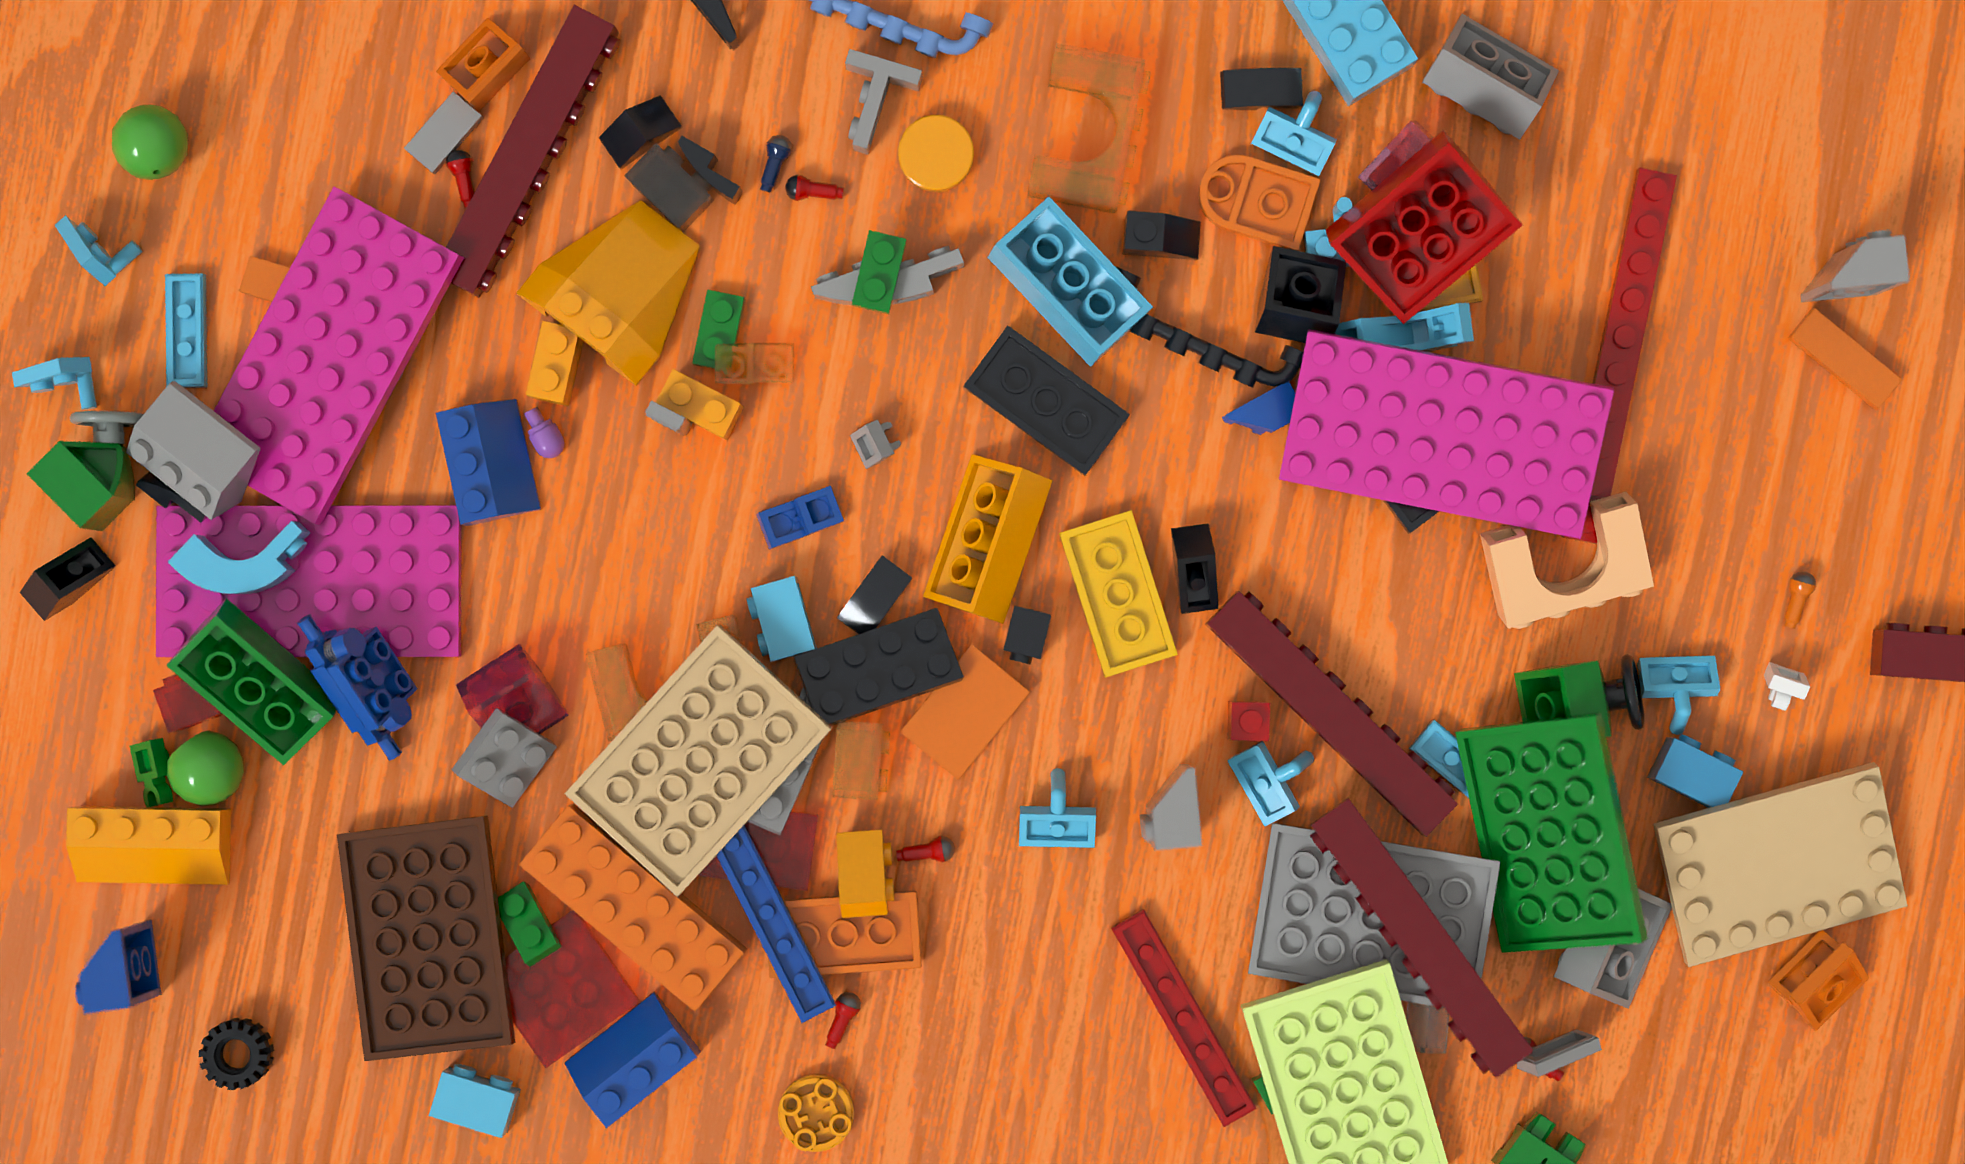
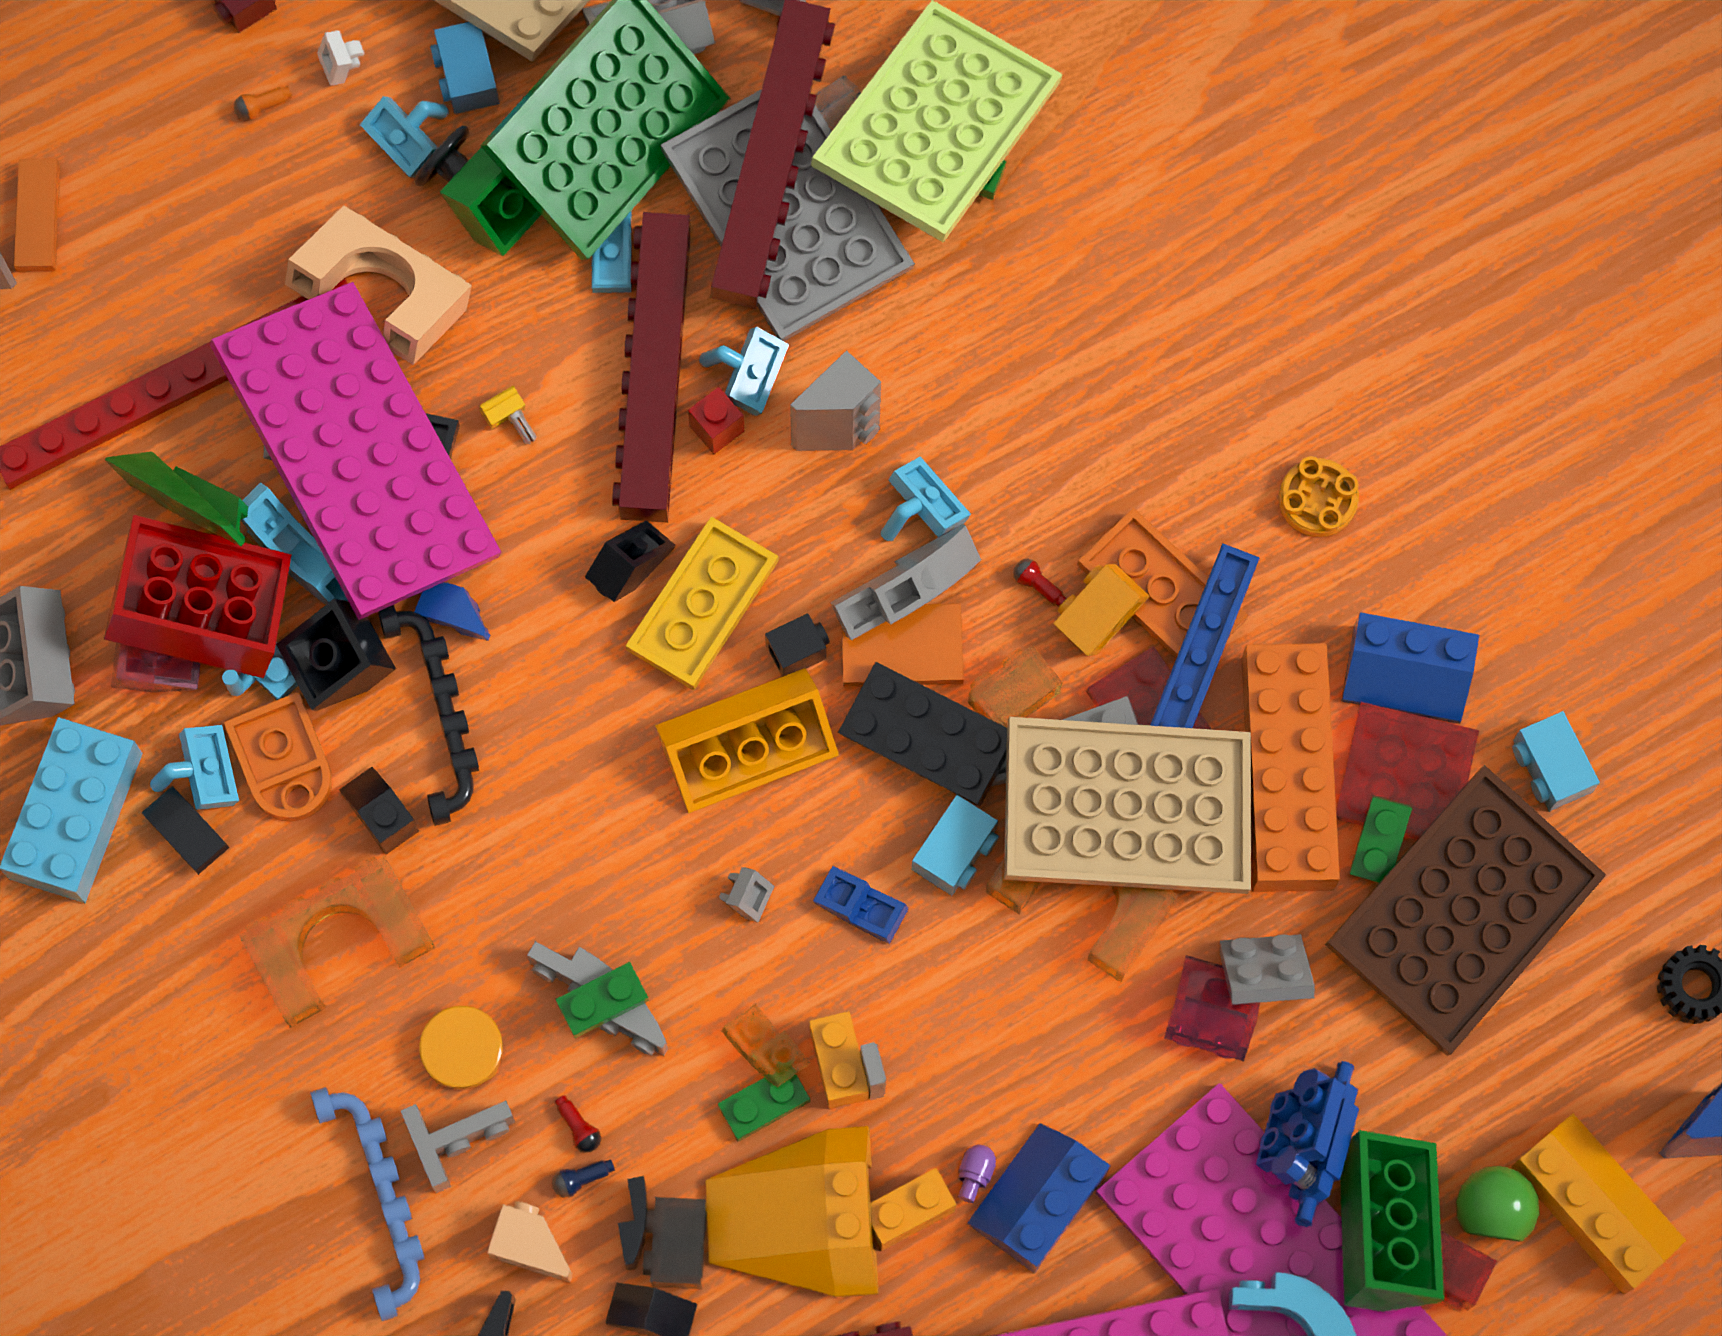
camera: 135 degrees left, 15 degrees down
green plate [130,738,173,808] -> none
red piece [825,992,861,1049] -> none
black slope [837,556,912,634] -> none
black plate [963,326,1130,476] -> none
medium azure slope [987,196,1153,367] -> none
red tile [1111,909,1257,1127] -> none
none -> green wedge [104,451,248,547]
none -> yellow piece [479,386,537,444]
none -> light nougat slope [487,1201,573,1283]
none -> light grey slope [830,524,981,640]

